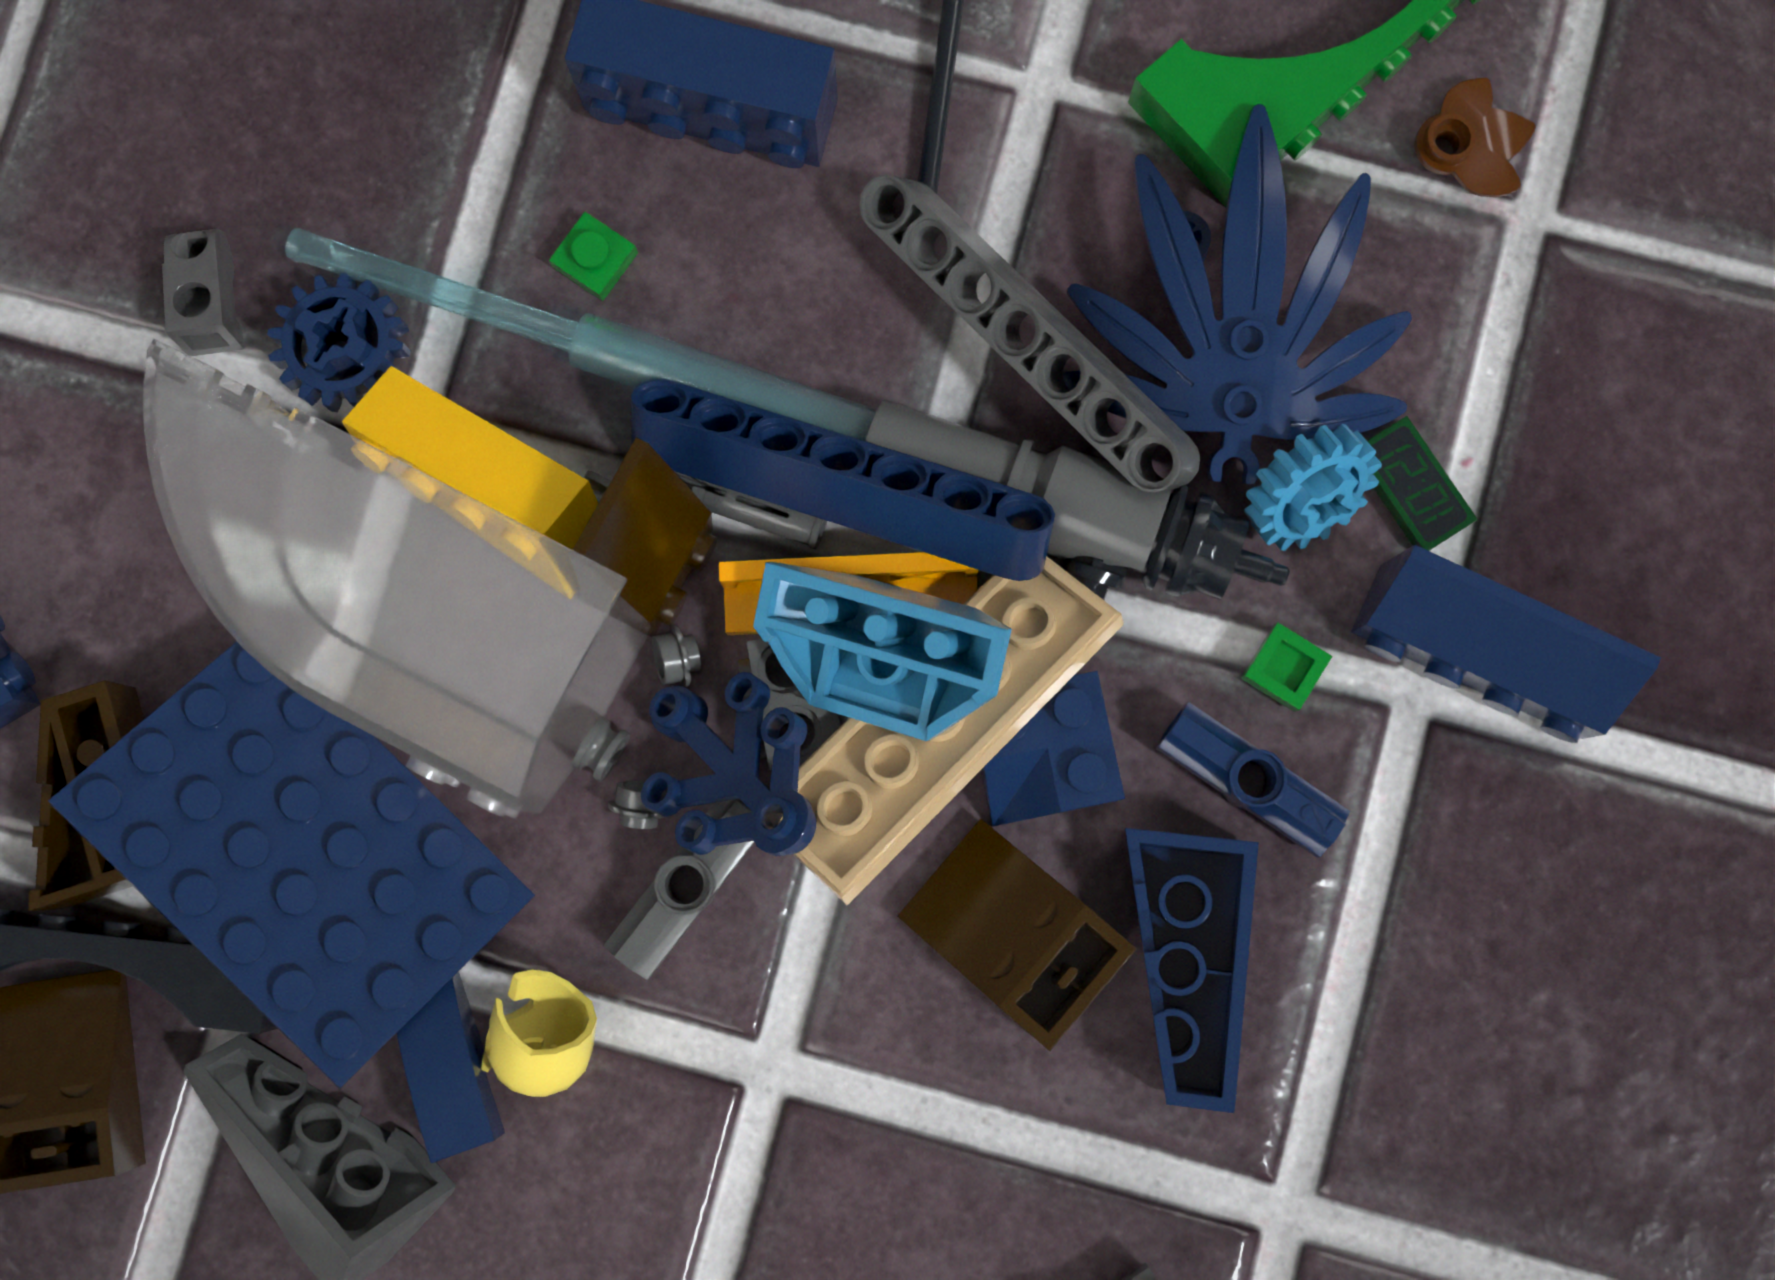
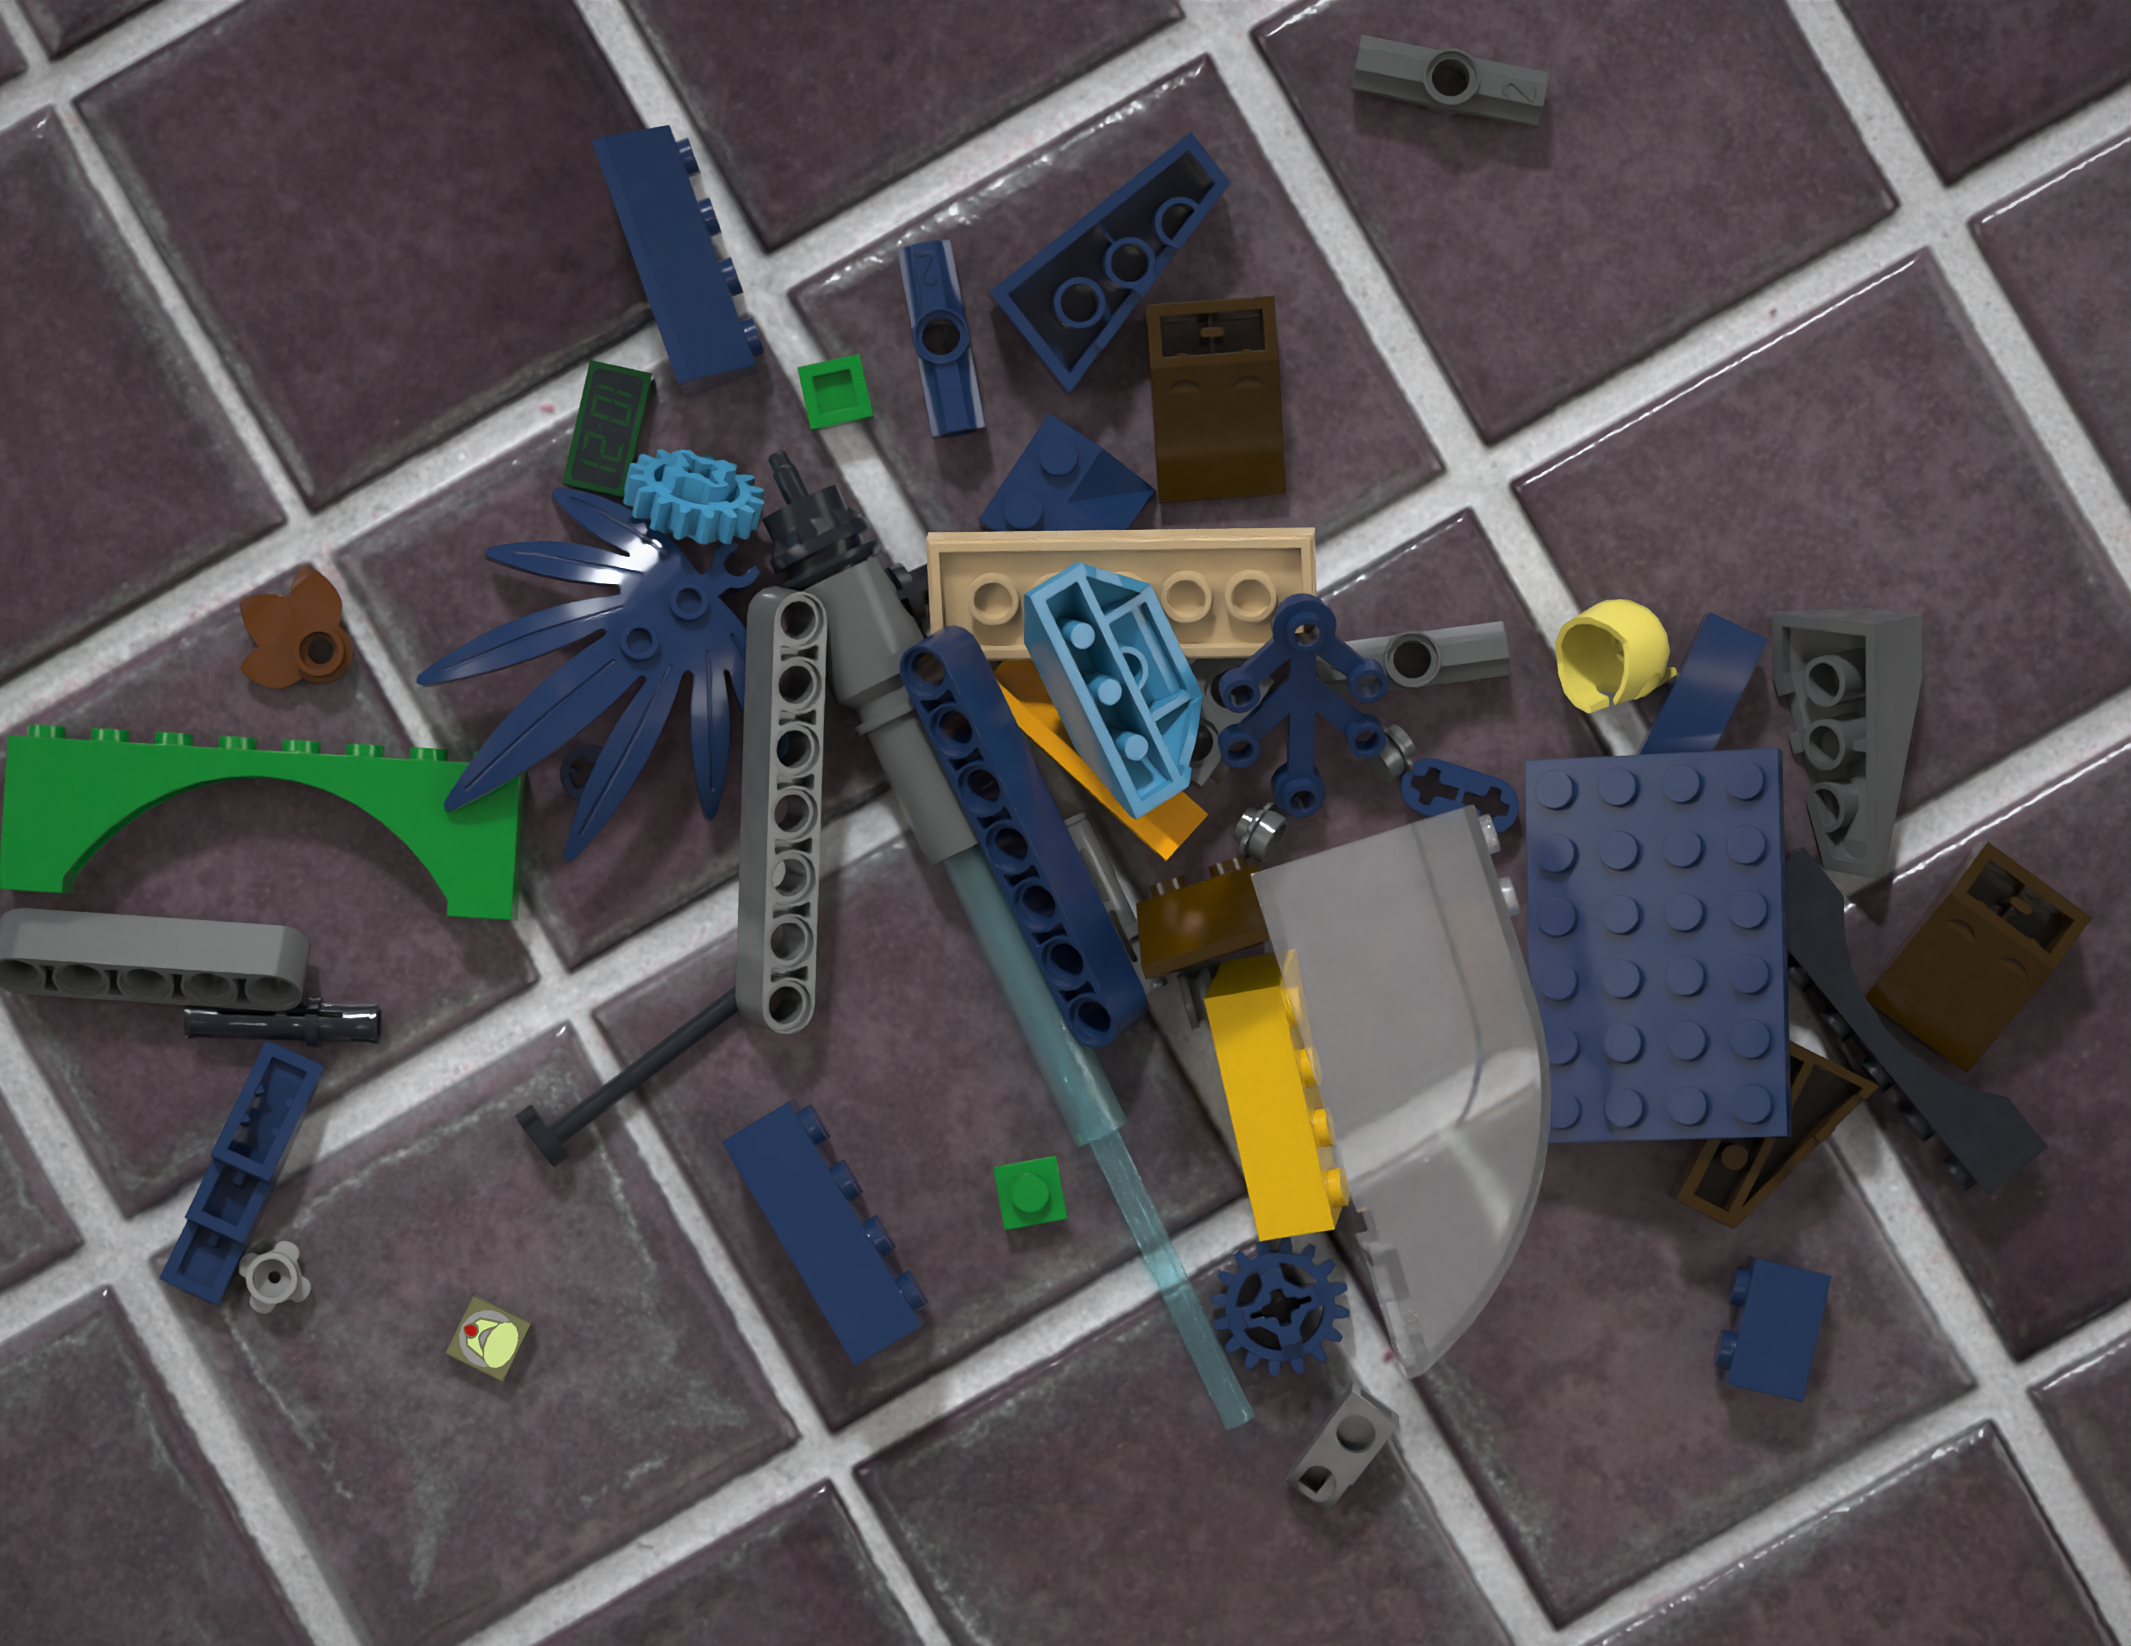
camera: 130 degrees left, 5 degrees up
dark grey bush [572,717,631,782] -> none
none -> dark blue beam [1399,758,1519,835]

